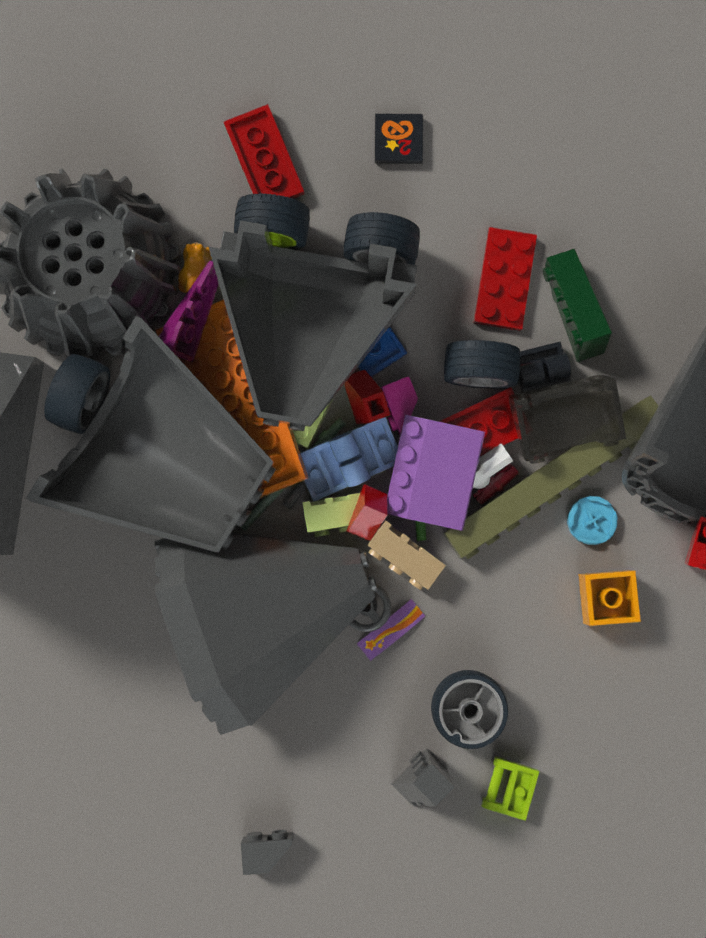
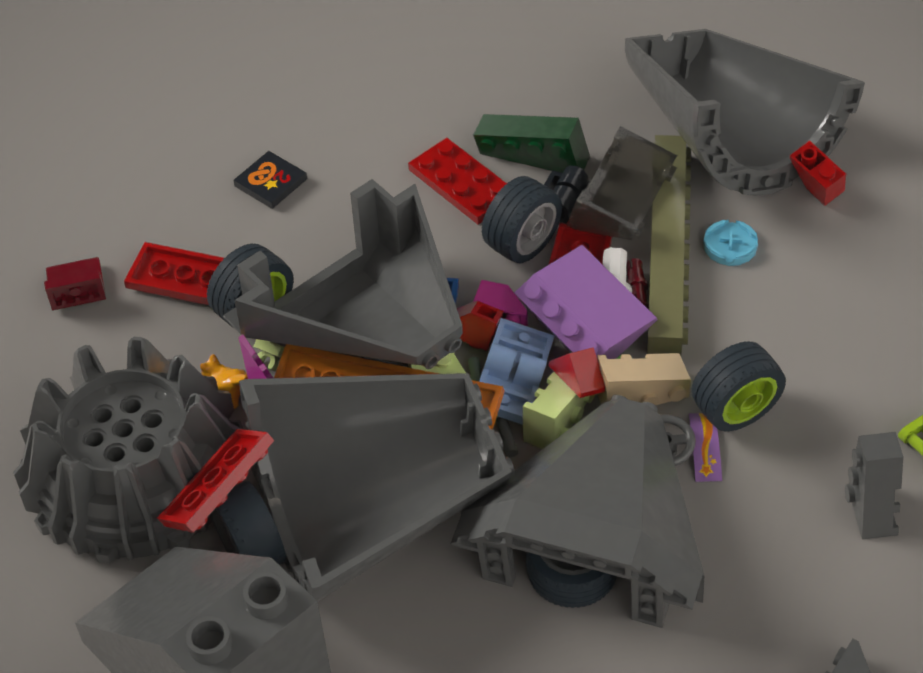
camera: 50 degrees left, 35 degrees down
black wheel [344,212,420,265] -> none
light grey wheel [431,670,508,749] -> none
light orange brick [578,570,641,626] -> none
none -> dark red bracket [44,257,106,311]
none -> red plate [157,429,274,533]
none -> black wheel [691,341,786,432]

